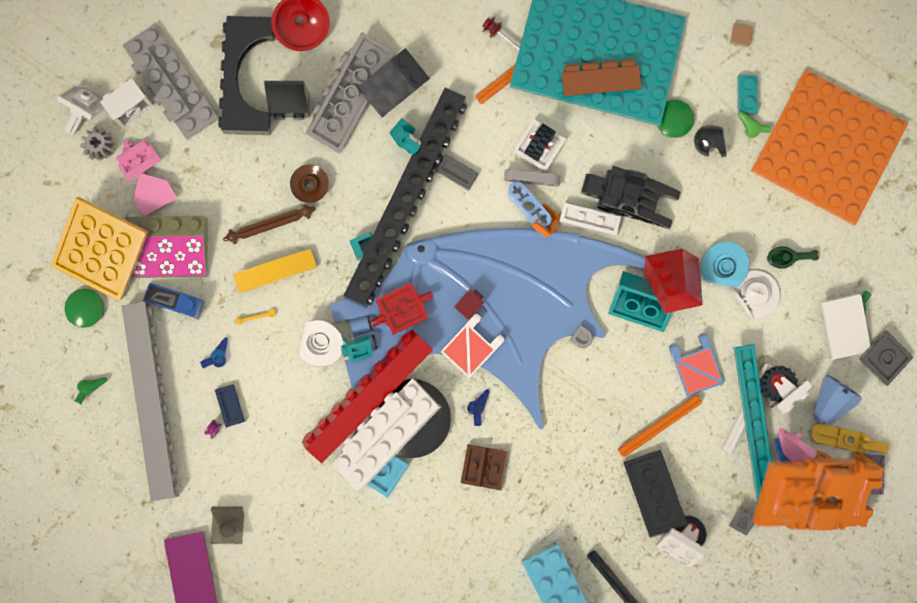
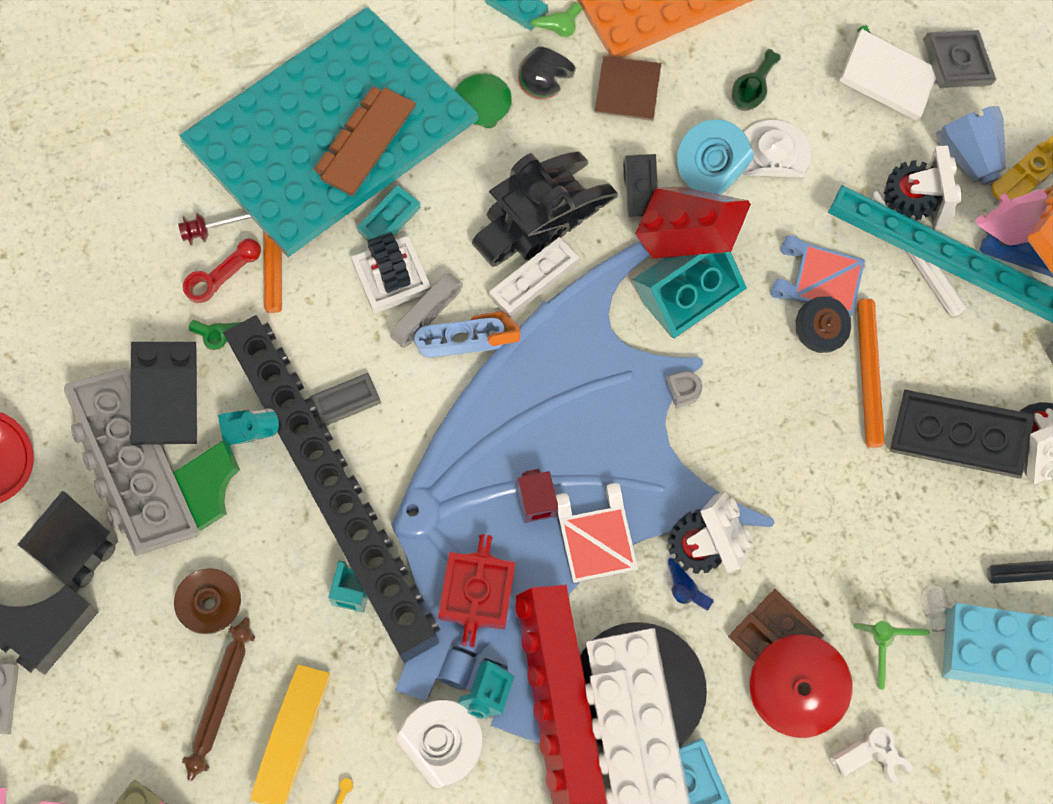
camera: 55 degrees left, 15 degrees down
none -> green tile [173,441,240,530]
none -> red piece [183,238,261,303]
none -> green animal [188,319,241,350]
none -> teal plate [357,185,421,240]
none -> reddish brown slope [595,56,662,121]
none -> black plate [623,154,658,217]
none -> white plate [668,491,753,574]
none -> red dish [749,634,853,738]
none -> black wheel [795,297,852,353]
none -> white bar [830,727,913,783]
none -> bright green plant [853,621,930,690]

